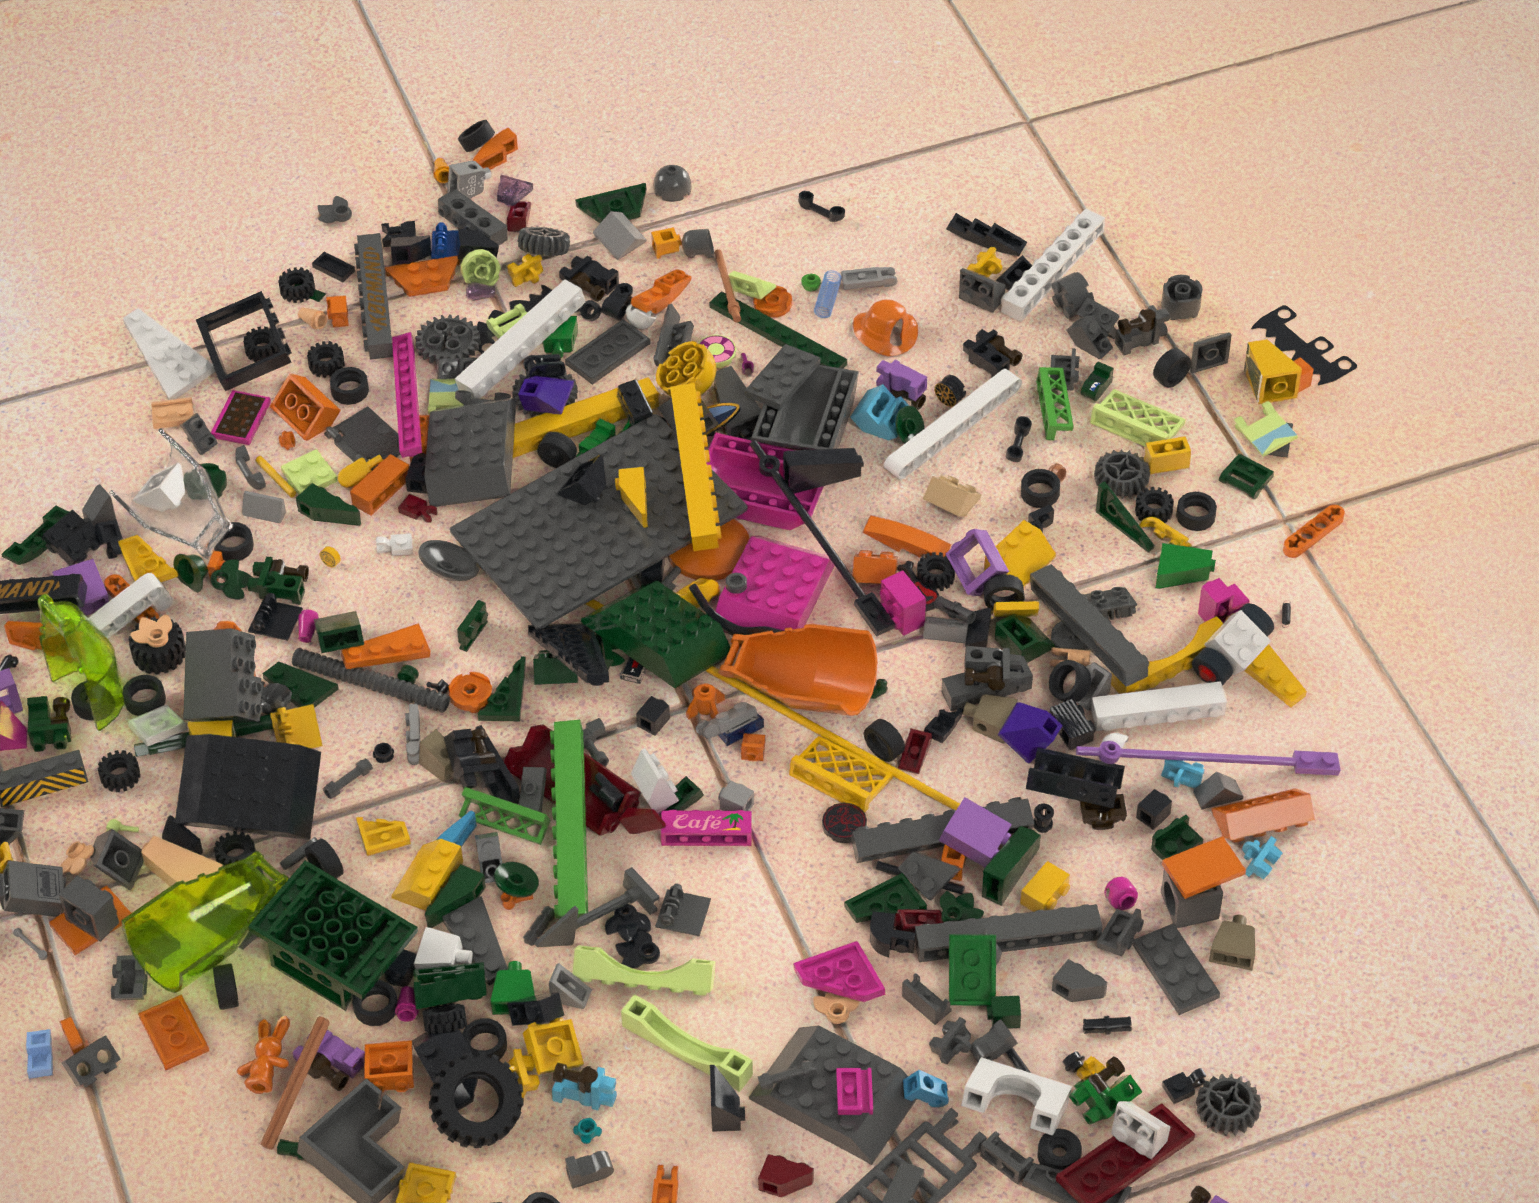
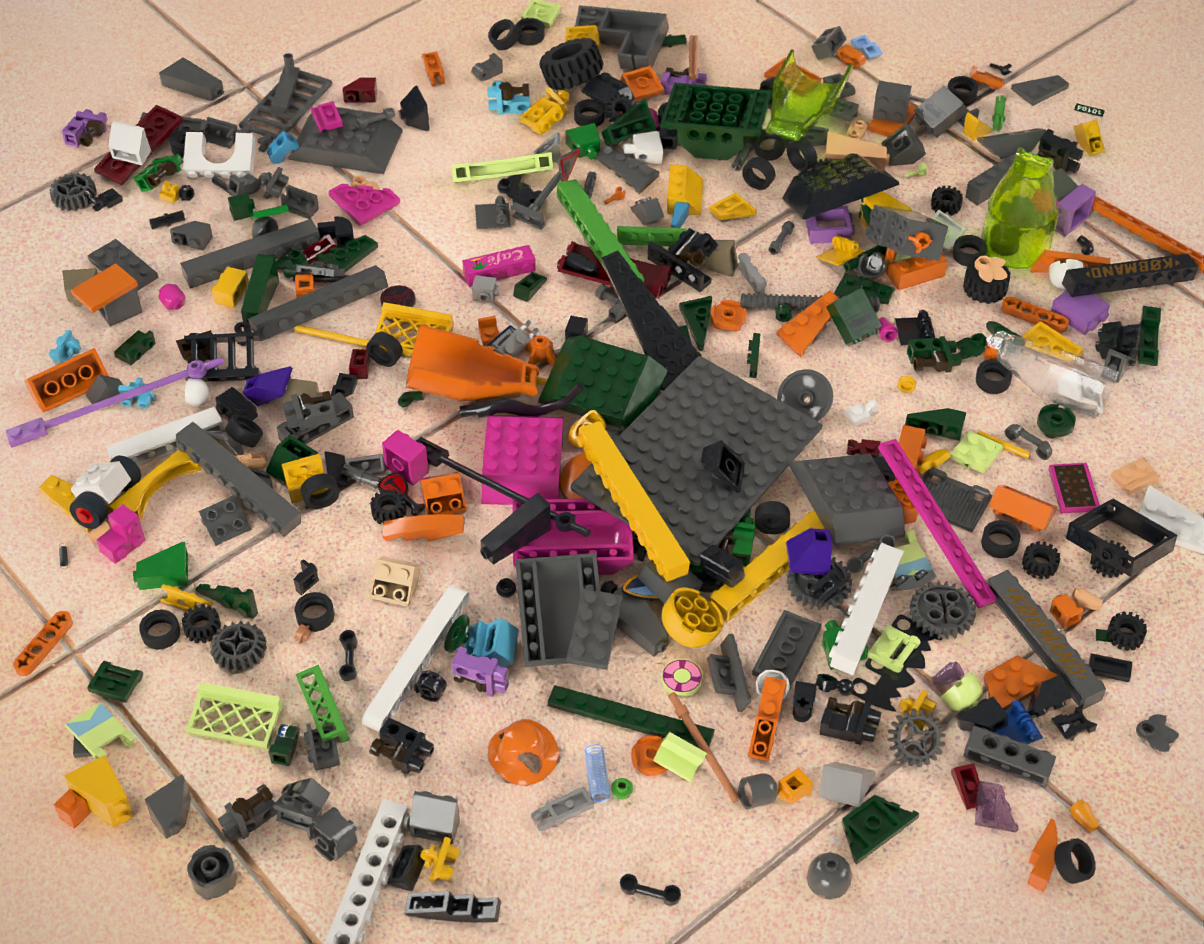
camera: 160 degrees right, 0 degrees up
light nougat plate [60,841,94,876] -> none
white beam [86,573,173,641] -> none
black plate [95,519,123,559] -> none
dark grey hips [180,413,218,455] -> none
orange animal [237,1016,290,1094] -> none
light grey slope [242,491,286,523] -> none
orange plate [279,431,296,450] -> none
dark grey tile [279,837,318,870] -> none
black plate [373,743,394,763] -> none
dark green slope [425,864,486,928] -> none
black hand [426,679,449,695] -> none
light grey torso [447,161,492,199] -> none
dark green dish [494,862,539,897] -> none
black slope [507,992,564,1026] -> none
dark grey plate [519,767,547,813] -> none
yellow slope [615,467,648,528] -> none
dark red slope [619,808,666,834] -> none
yellowish green arch [621,994,753,1092] -> none
white slope [631,748,679,814] -> none
dark grey tile [726,573,747,594] -> none
magenta hand [741,353,754,374] -> none
medium lavender brick [939,797,1012,867] -> none
medium lavender window [945,529,1009,596] -> none
yellow slope [984,520,1056,587] -> none
dark grey bracket [1096,908,1144,957] -> none
black brick [1136,789,1172,830] -> none
yellow brick [1144,436,1191,474] -> none
black tyre [1153,348,1191,388] -> none
black piece [1251,305,1357,385] -> none

